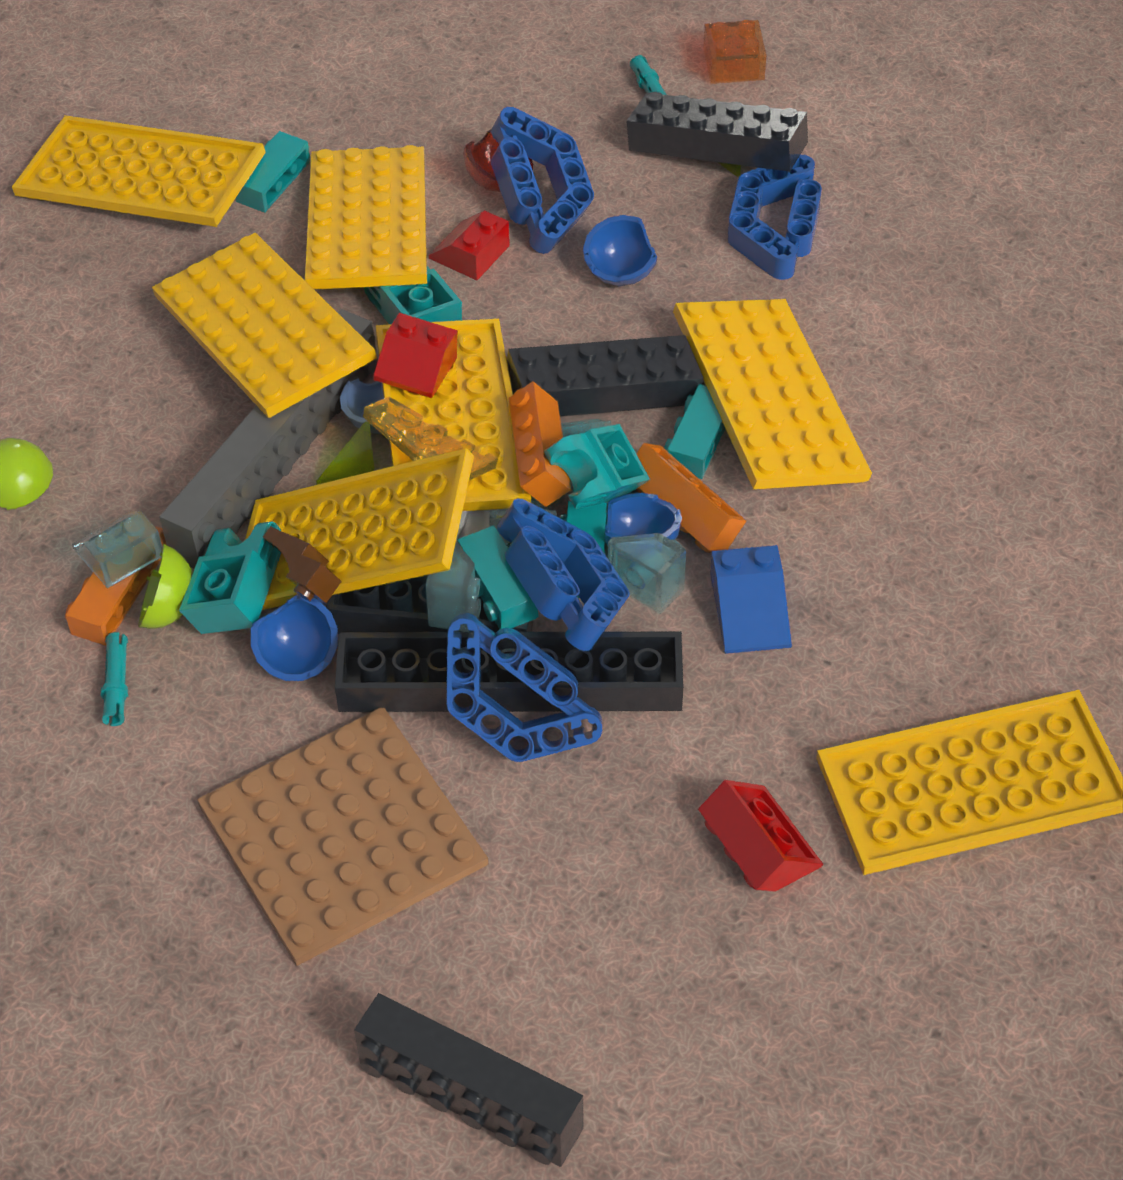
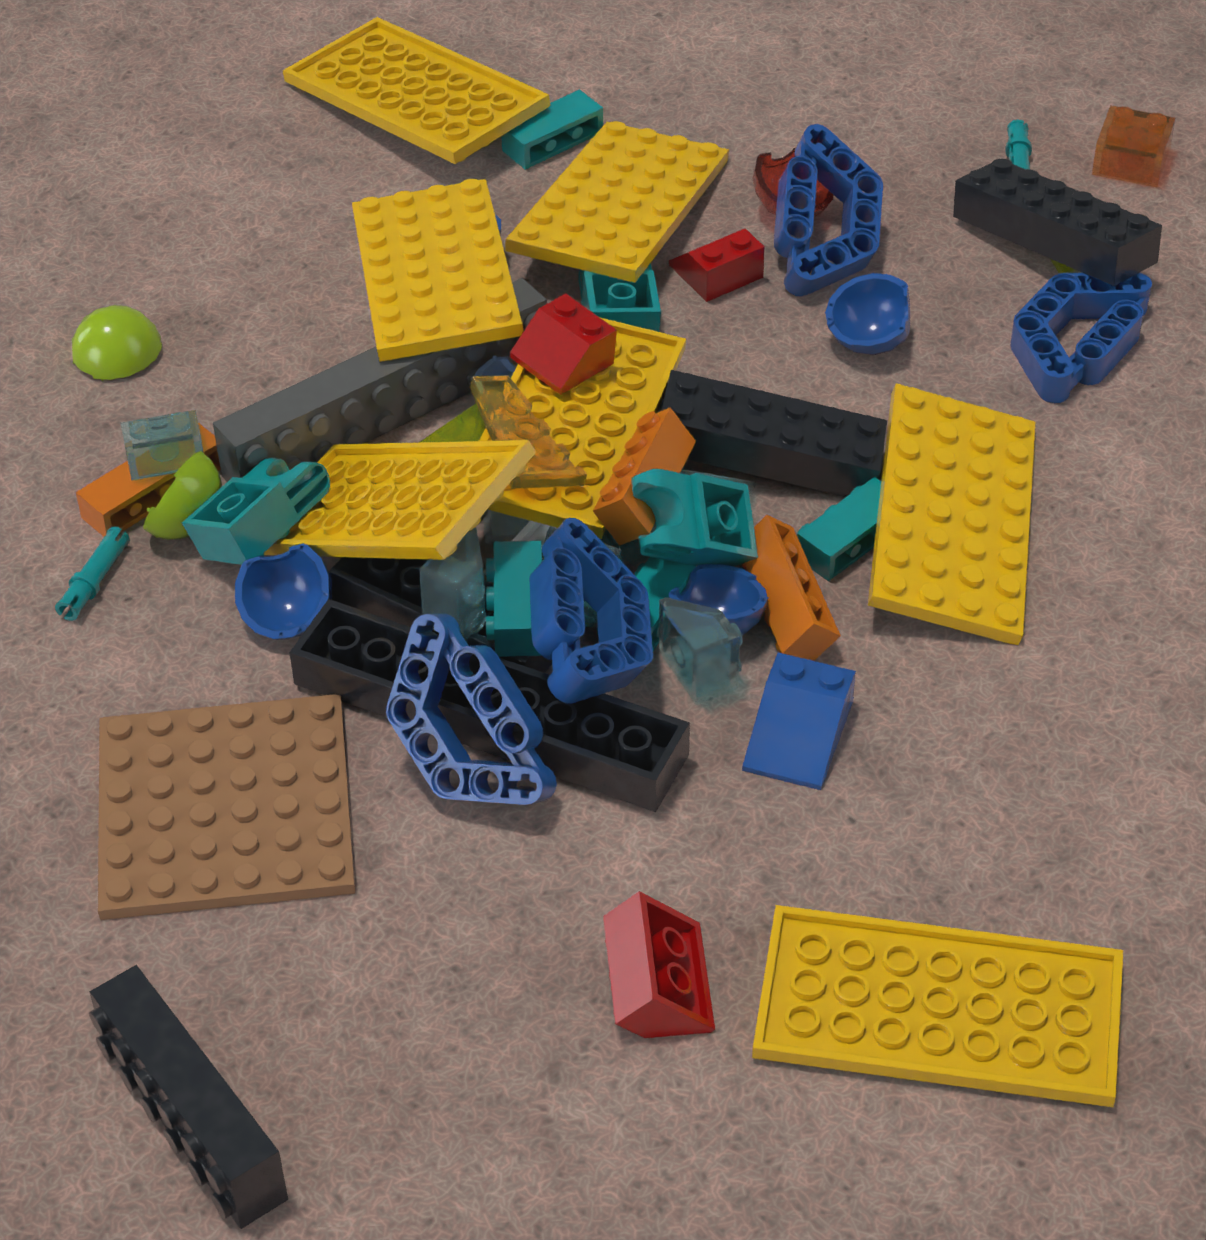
camera: 25 degrees right, 5 degrees down
reddish brown slope [263,526,342,603] -> none

